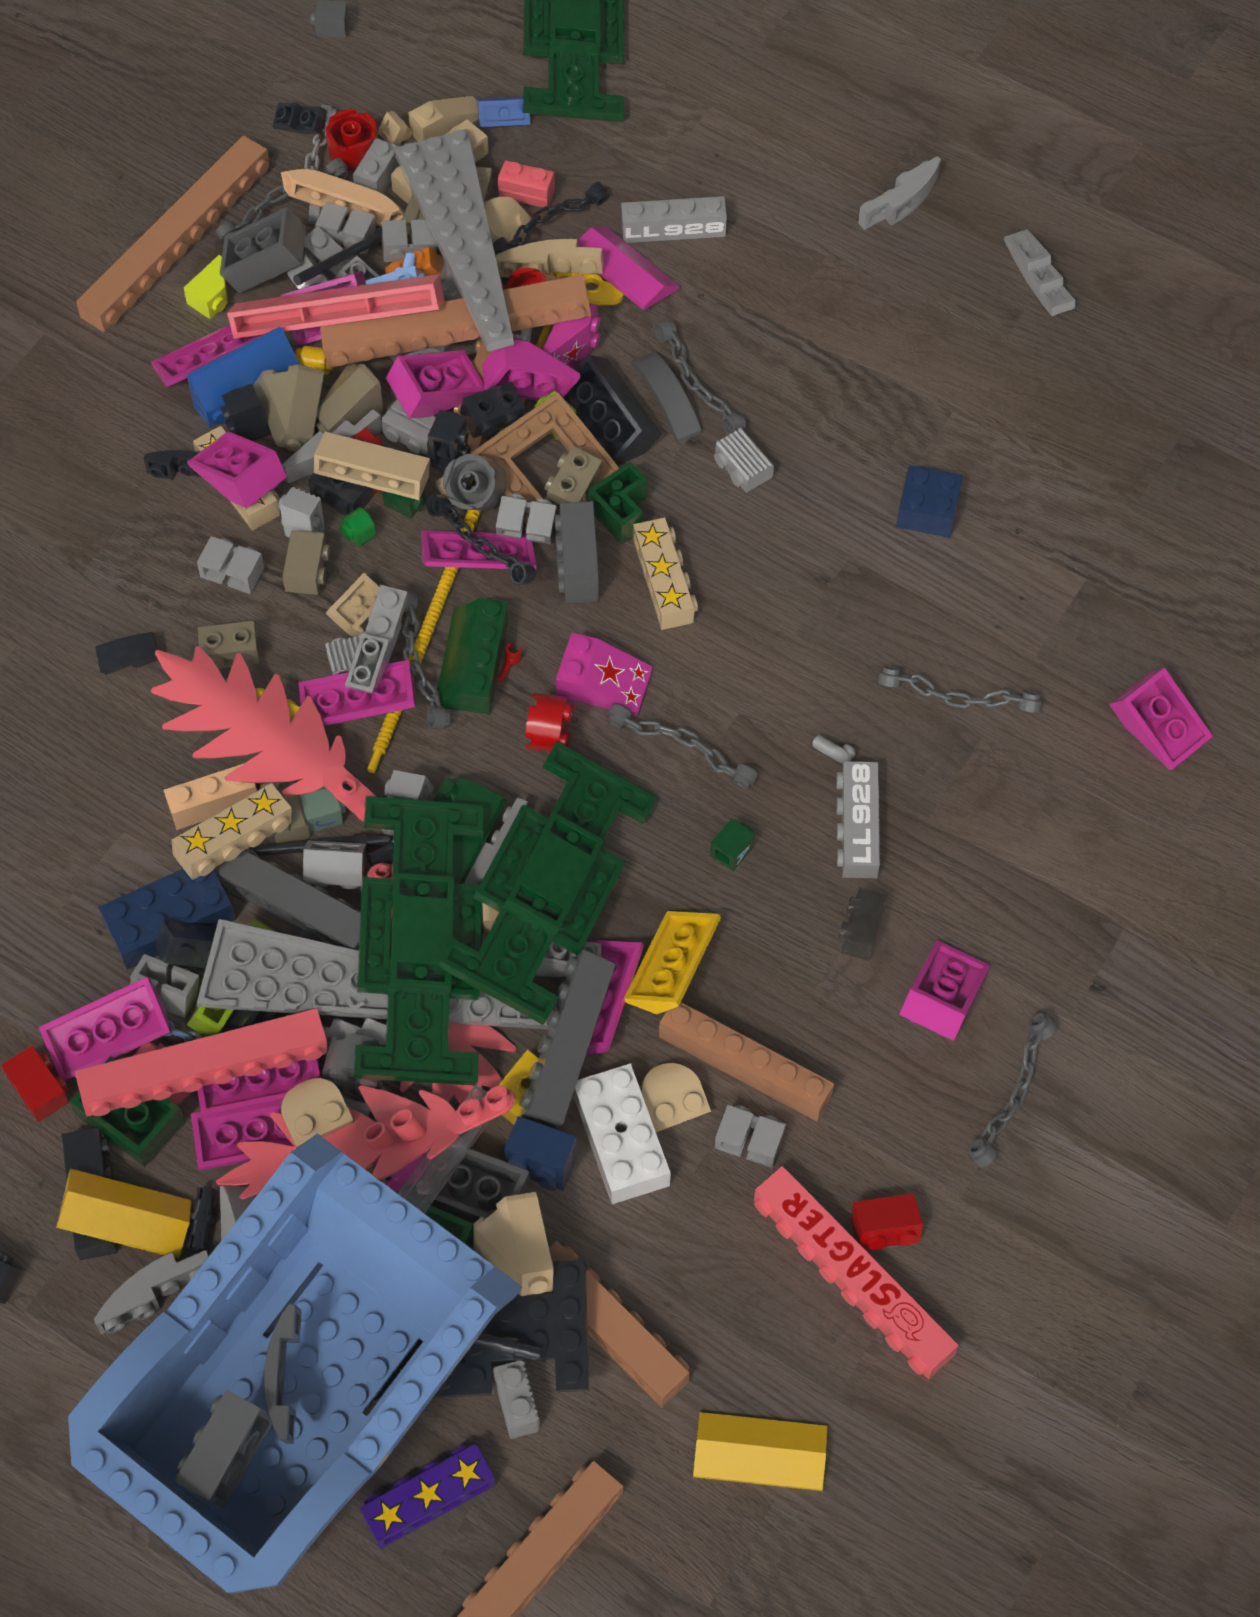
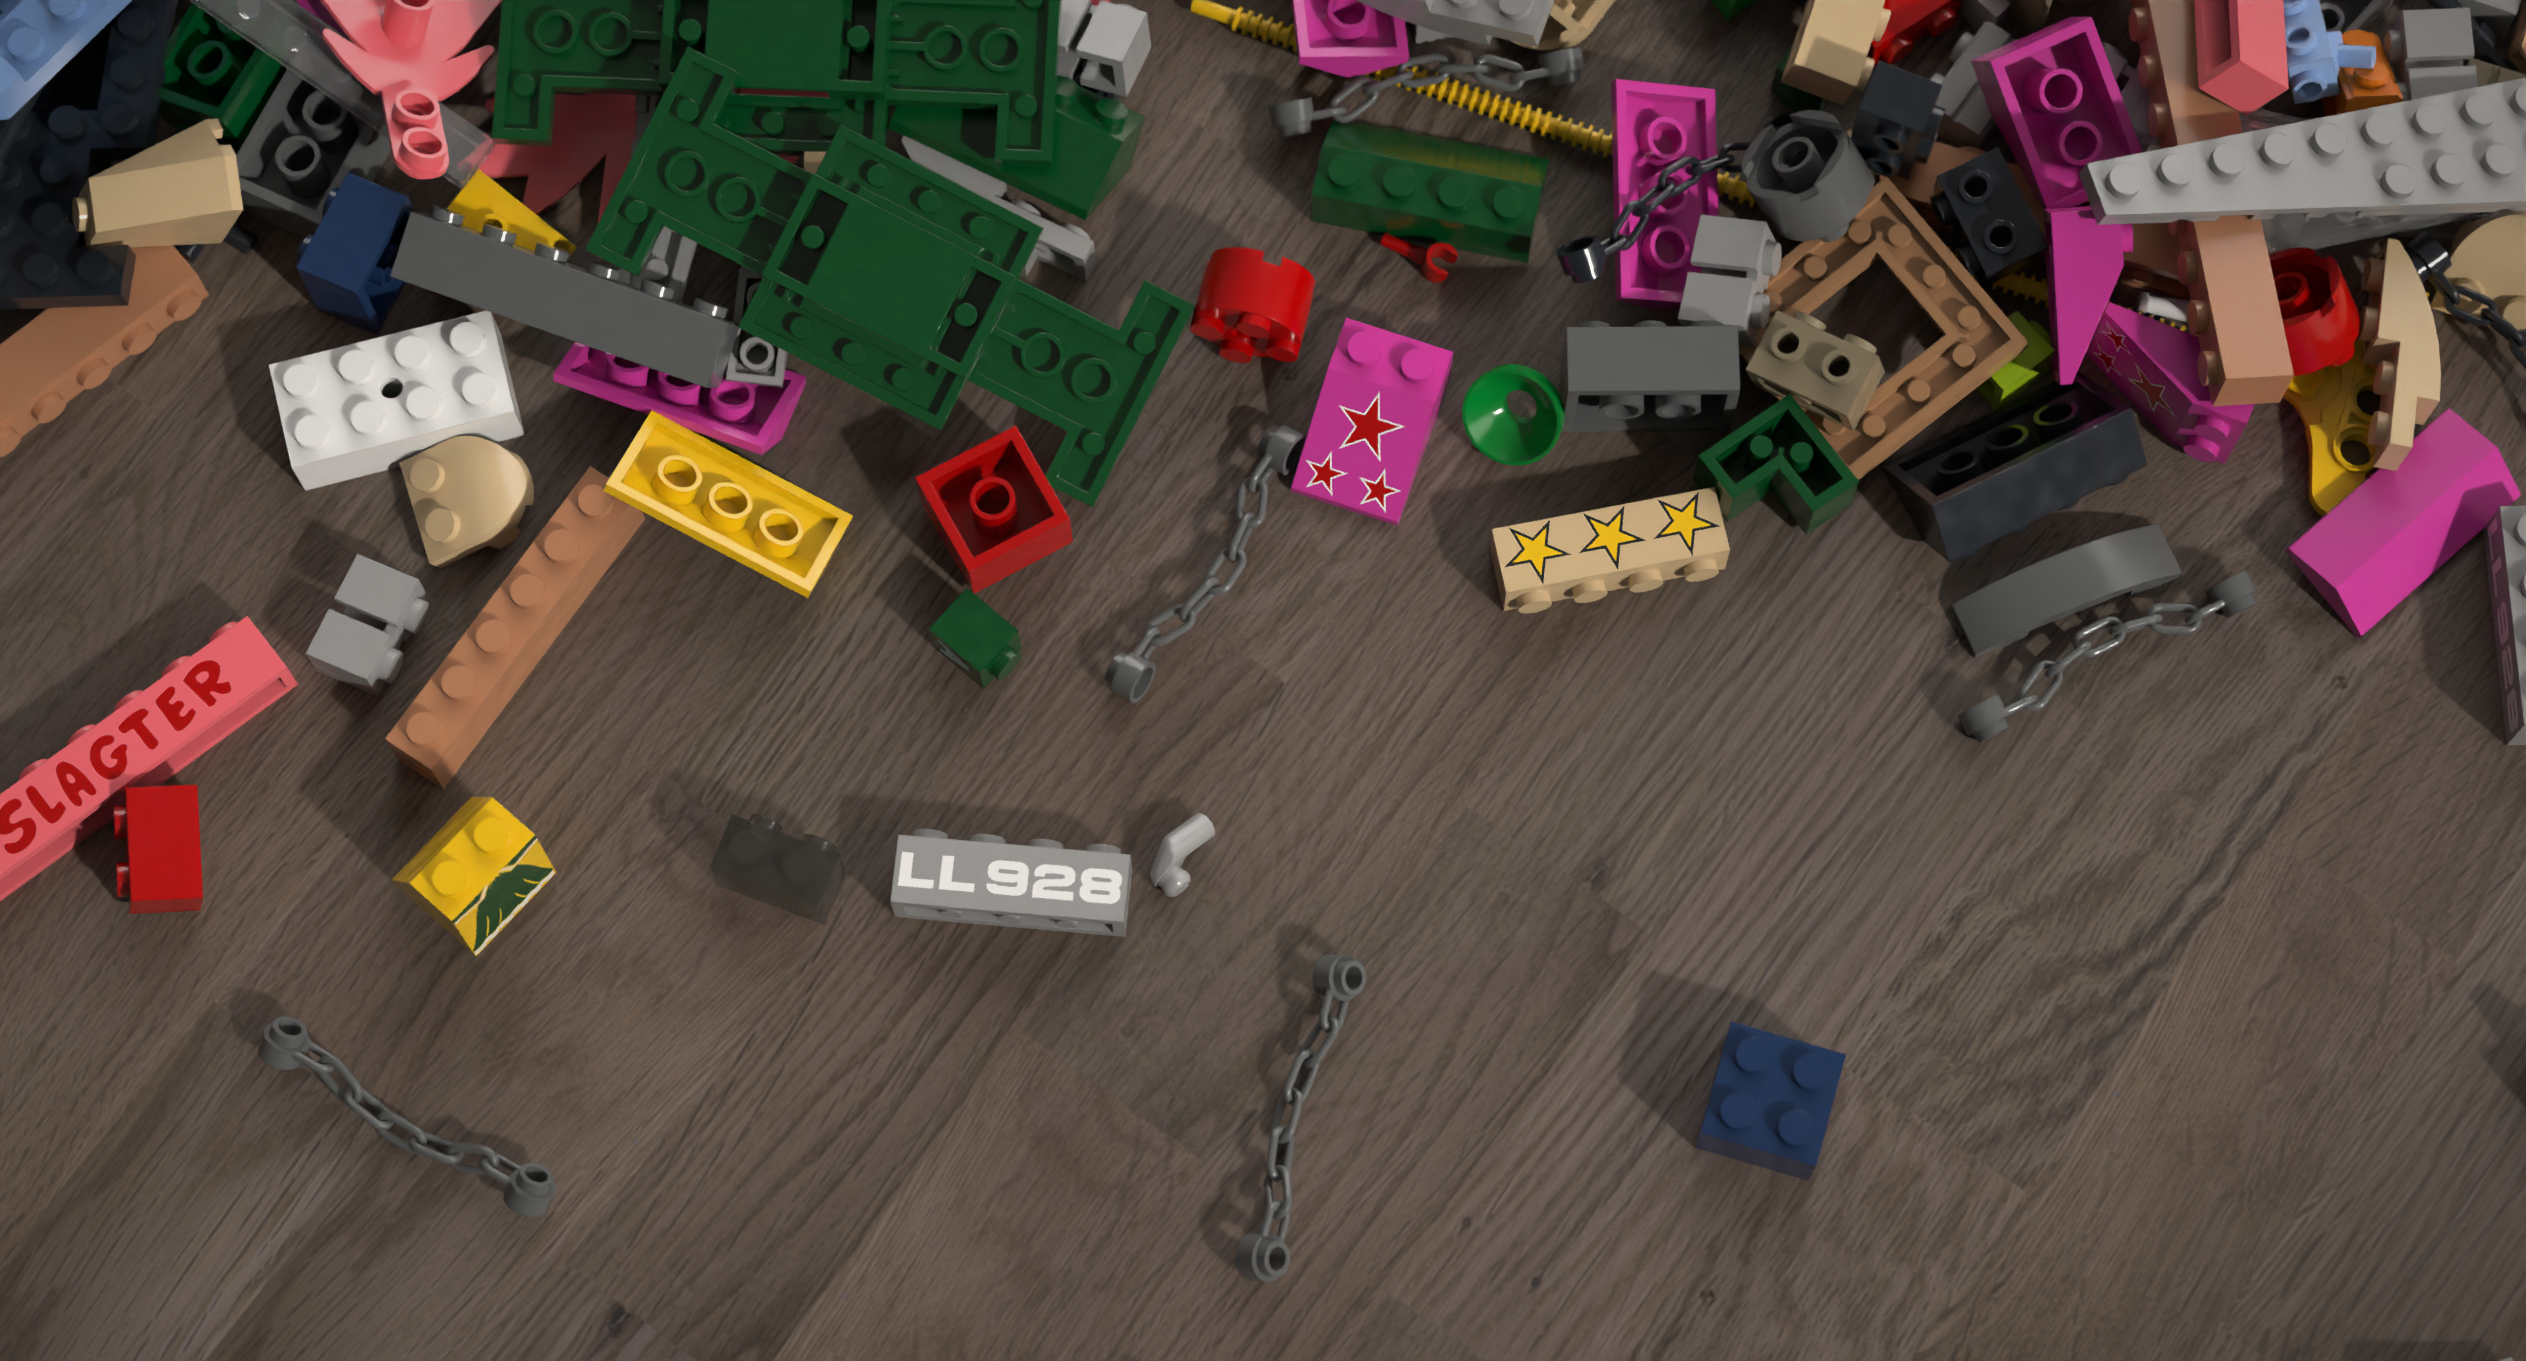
camera: 95 degrees right, 10 degrees up
light grey brick [714,428,774,493] -> none
dark pink slope [899,940,991,1041] -> none
none -> yellow slope [391,796,557,956]
none -> red brick [915,426,1073,594]
none -> green piece [1462,364,1565,466]

